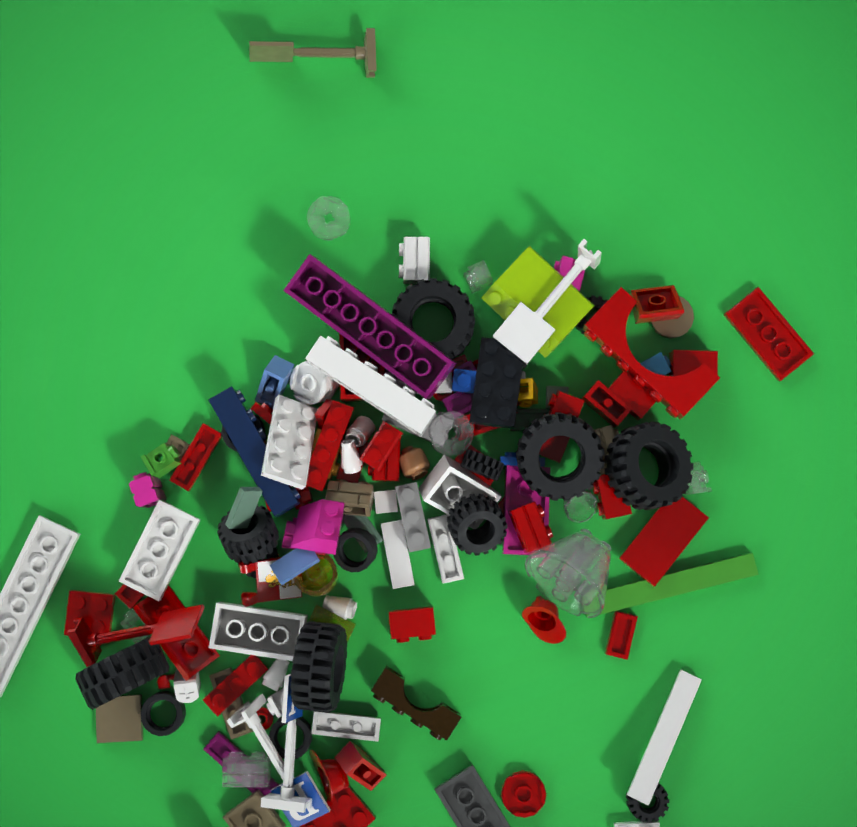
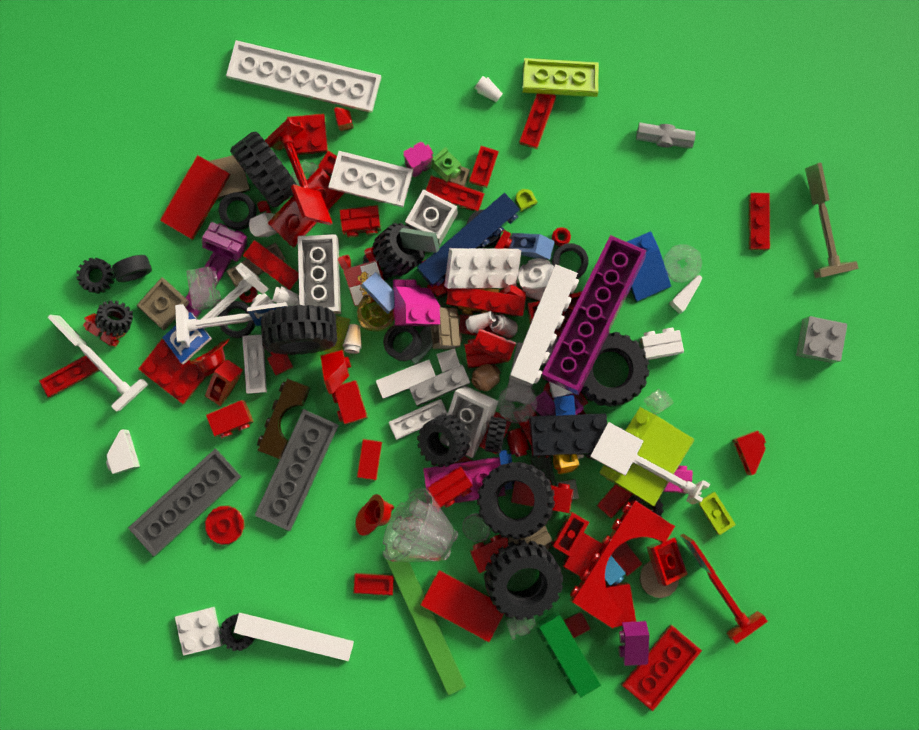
camera: 80 degrees right, 0 degrees up
none -> red tile [160,155,231,240]
none -> magenta brick [202,222,247,262]
none -> red brick [206,400,254,439]
none -> dark grey plate [255,409,339,531]
none -> red plate [267,352,293,376]
none -> red slope [320,350,351,394]
none -> red slope [334,107,354,131]
none -> red brick [340,205,381,238]
none -> red tile [357,439,382,480]
none -> white brick [405,190,458,246]
none -> red plate [469,146,499,188]
none -> white cone [474,76,503,102]
none -> red brick [506,428,530,457]
none -> lime tile [515,189,538,212]
none -> red plate [520,93,556,150]
none -> lime tile [522,58,599,97]
none -> green brick [536,610,601,698]
none -> red plate [552,227,571,246]
none -> black tyre [552,243,589,279]
none -> red tile [564,611,590,638]
none -> red tile [596,484,633,519]
none -> red tile [611,542,642,576]
none -> magenta brick [618,621,650,666]
none -> blue slope [627,231,671,302]
none -> light grey piece [636,123,696,149]
none -> white slope [670,275,702,314]
none -> red piece [680,534,768,644]
none -> lime plate [698,492,736,535]
none -> red slope [732,431,766,475]
none -> red plate [749,193,770,250]
none -> light grey brick [796,316,847,363]

